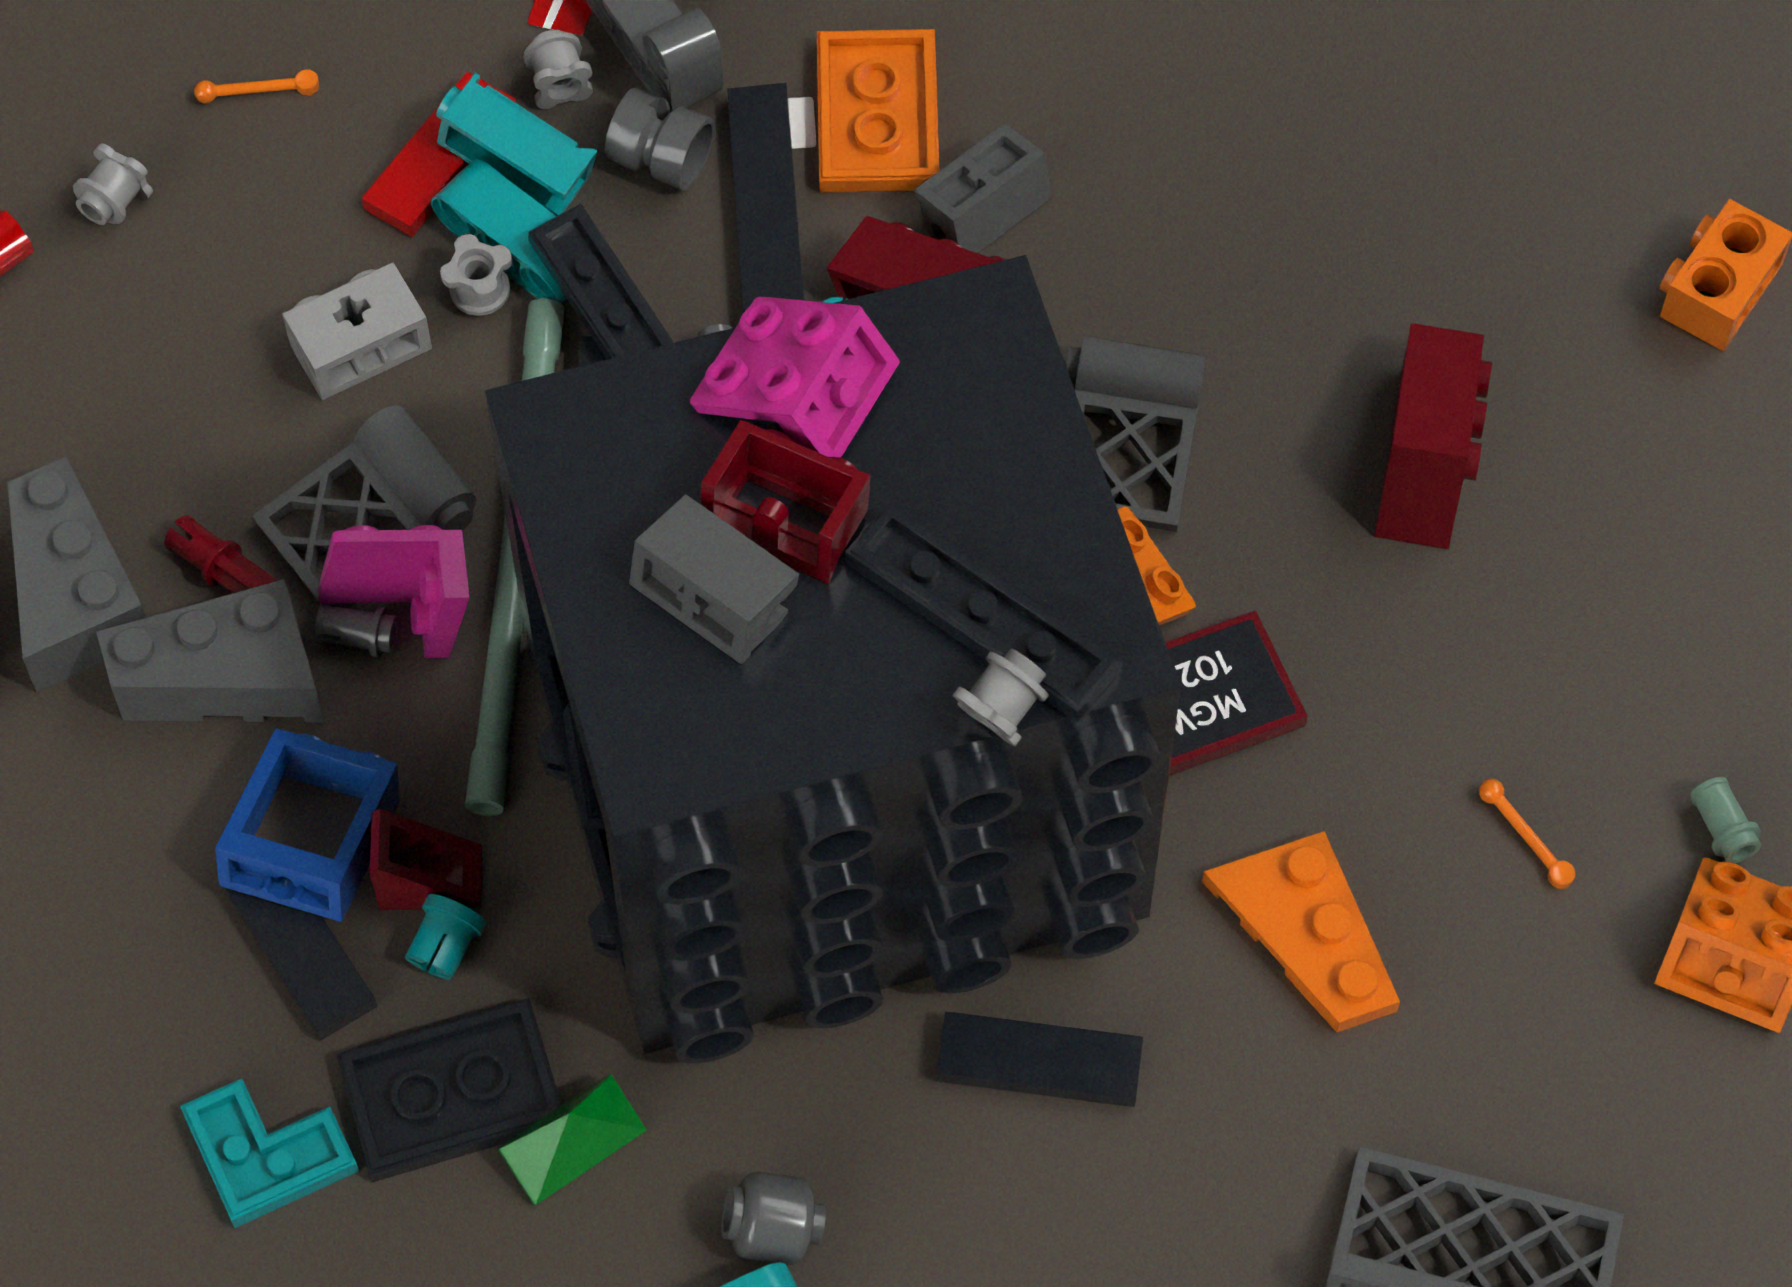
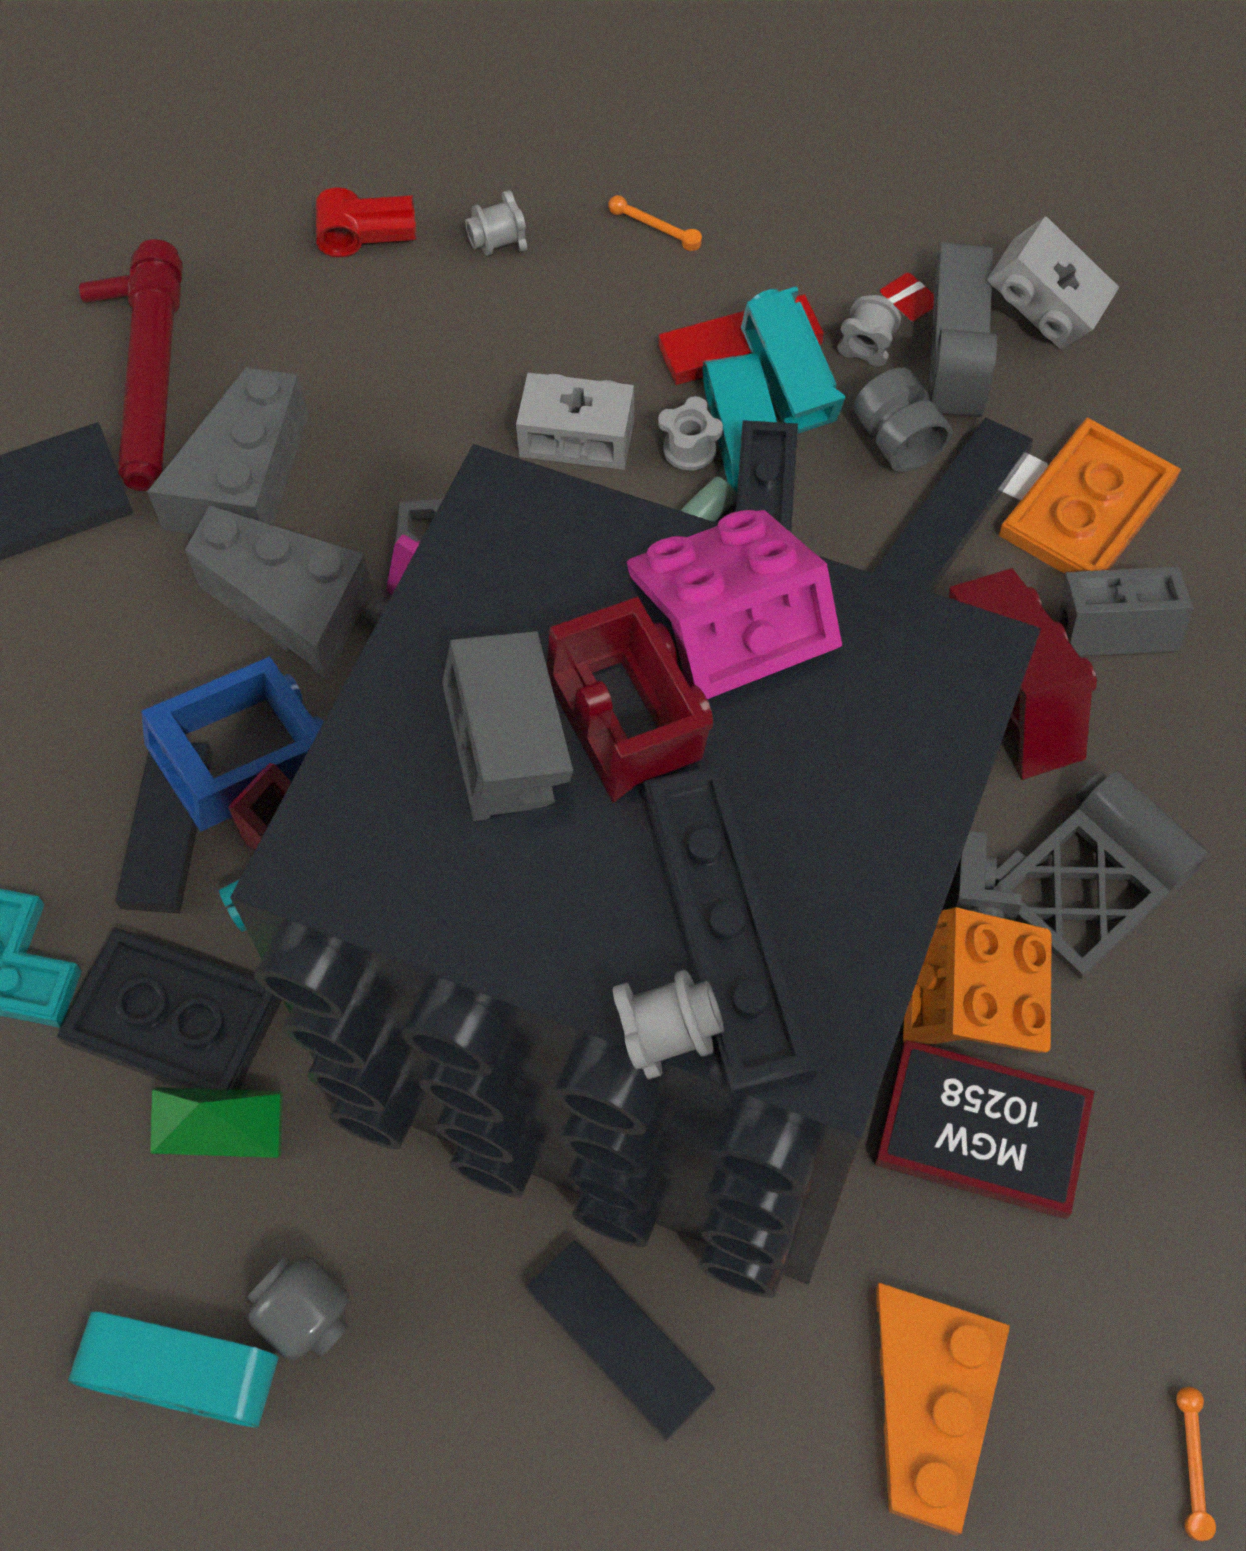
camera: 40 degrees right, 0 degrees up
dark red axle [164,515,277,594] -> none

